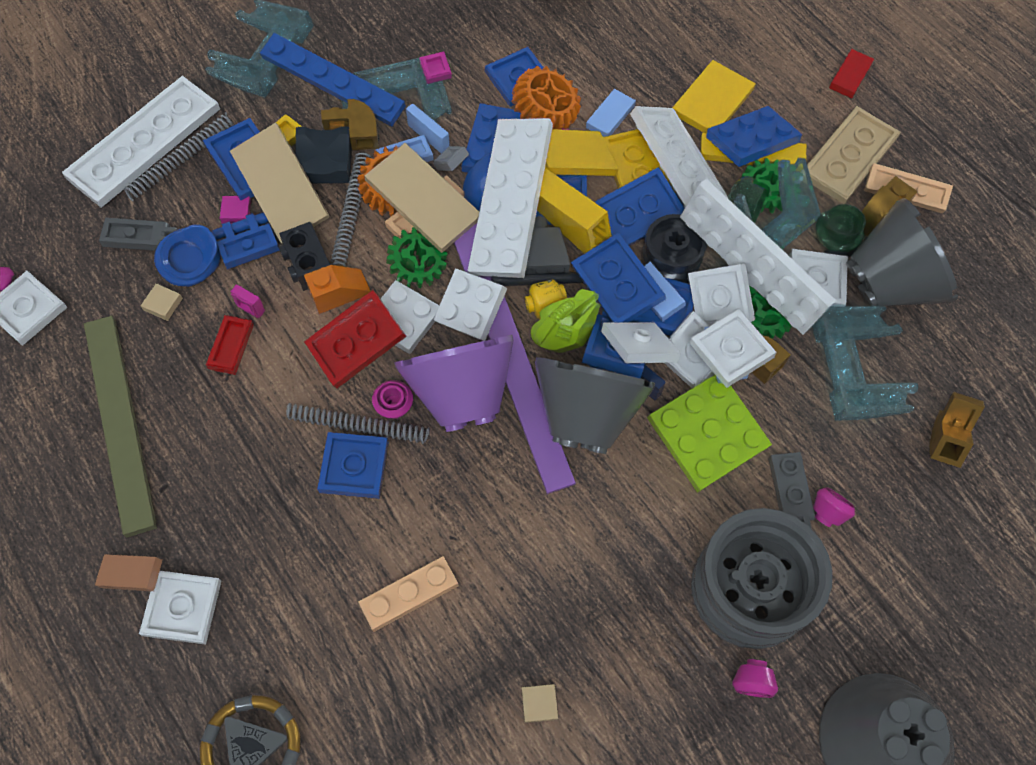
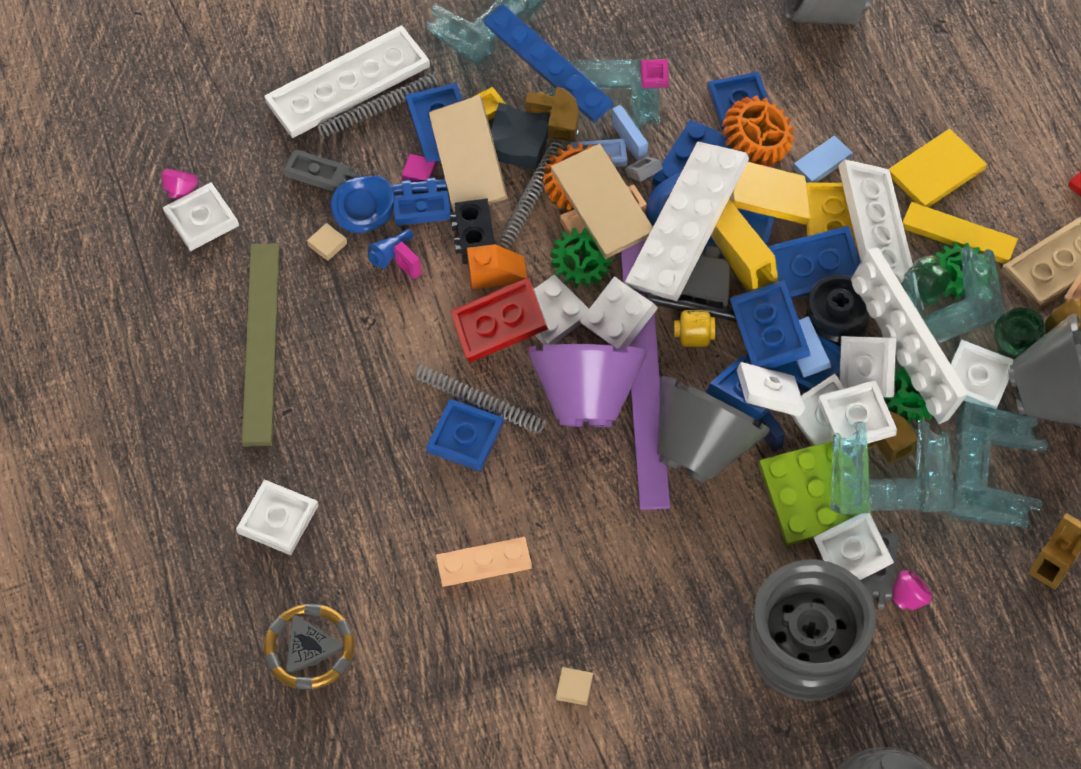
camera: 20 degrees right, 5 degrees down
nougat tile [95,554,163,592] -> none
red tile [206,315,254,375] -> none
dark pink cone [372,380,413,419] -> none
lime helmet [531,289,600,353] -> none
blue plate [706,106,802,167] -> none
dark pink cone [732,659,778,698] -> none
none -> blue cone [368,228,414,268]
none -> white plate [813,510,894,580]
none -> clear light blue wedge [831,420,953,514]

